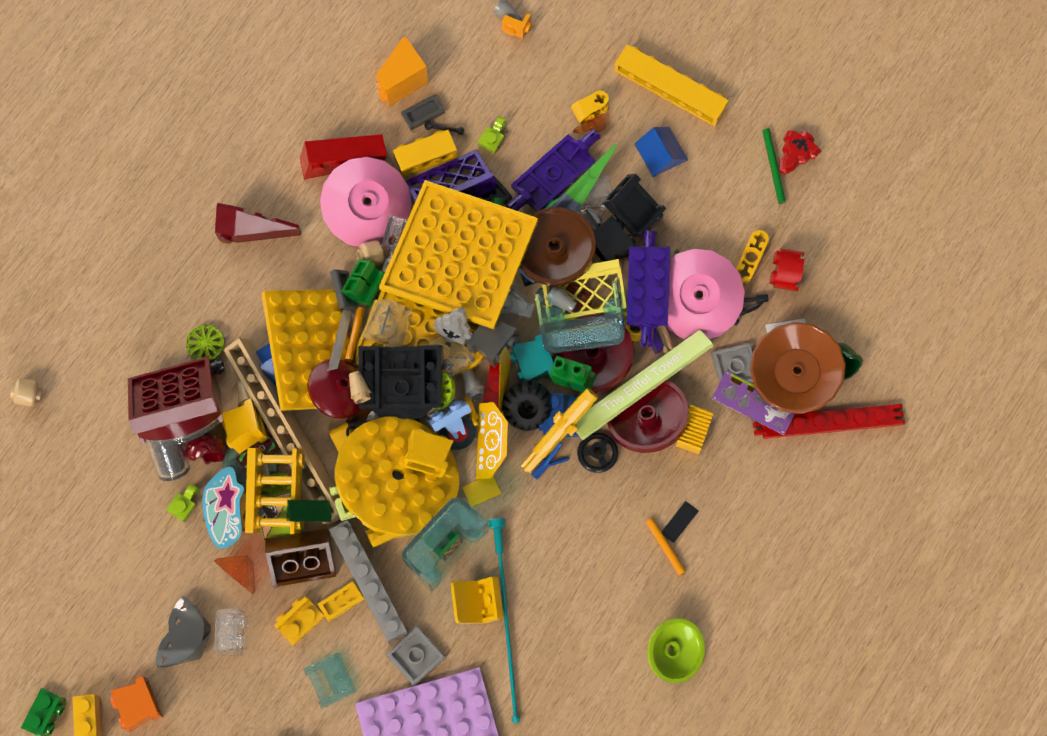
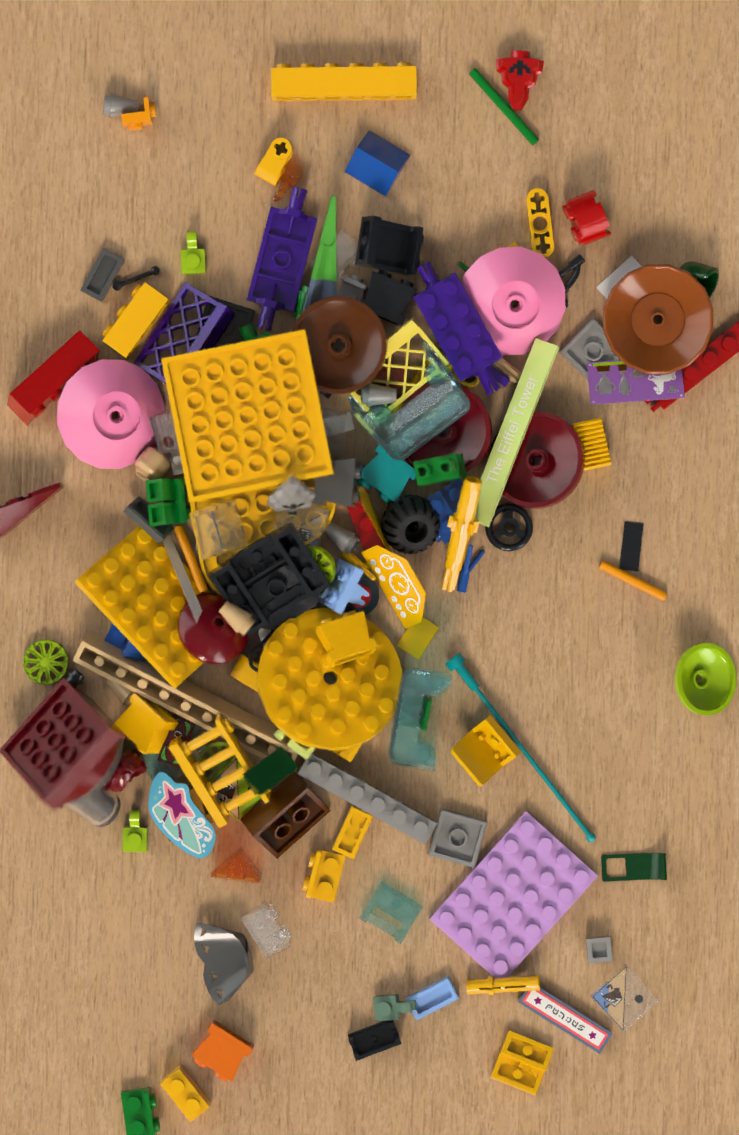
camera: 35 degrees left, 15 degrees up
light orange slope [375,36,428,107] -> none

